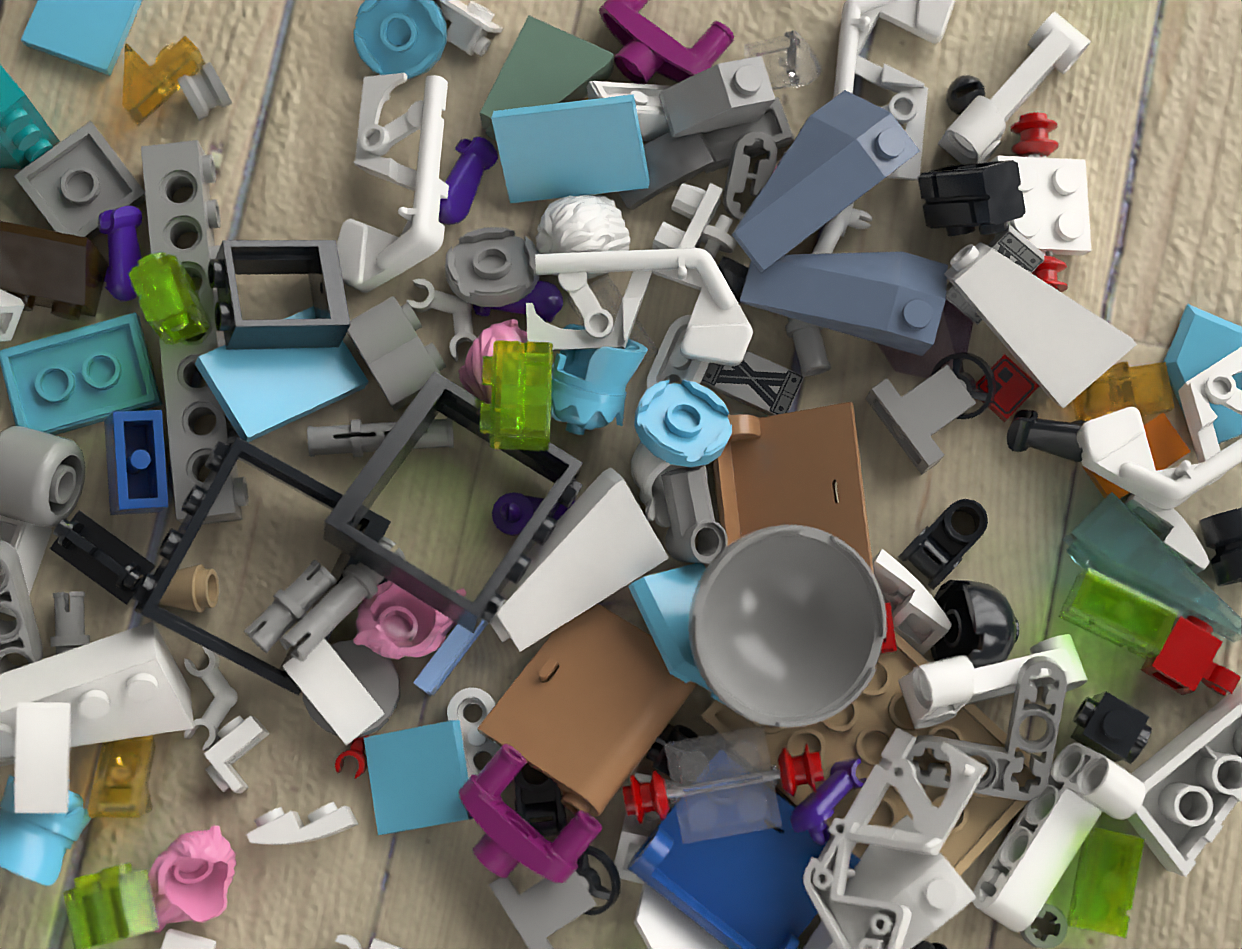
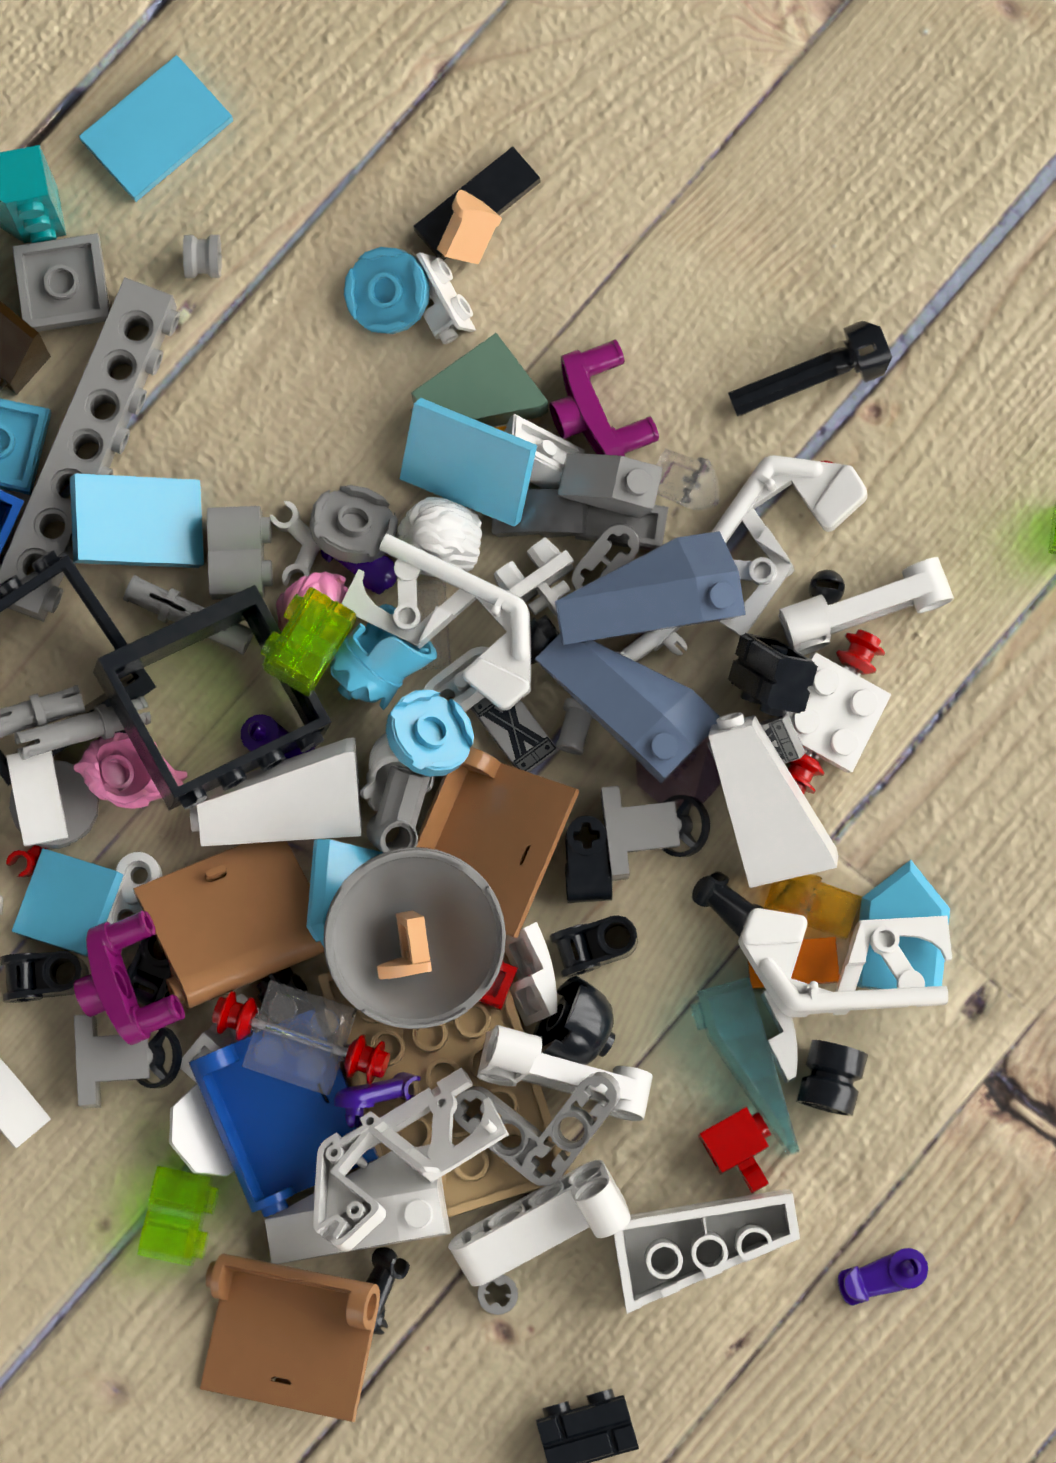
camera: 35 degrees right, 0 degrees up
dark purple piece [98,206,146,302] -> none
clear yellow slope [122,36,206,126] -> none
clear neon green brick [128,252,210,345] -> none
black window [208,240,351,350] -> none
white piece [336,73,449,293] -> none
light blue tile [413,620,488,697] -> none
dark purple piece [438,137,498,225] -> none
red tile [976,354,1039,423] -> none
clear neon green brick [1058,567,1178,660] -> none
clear neon green brick [1067,827,1145,938] -> none
black brick [1071,691,1152,764] -> none
none -> black piece [0,951,89,1003]
none -> light nougat tile [377,910,432,979]
none -> black piece [565,815,612,903]

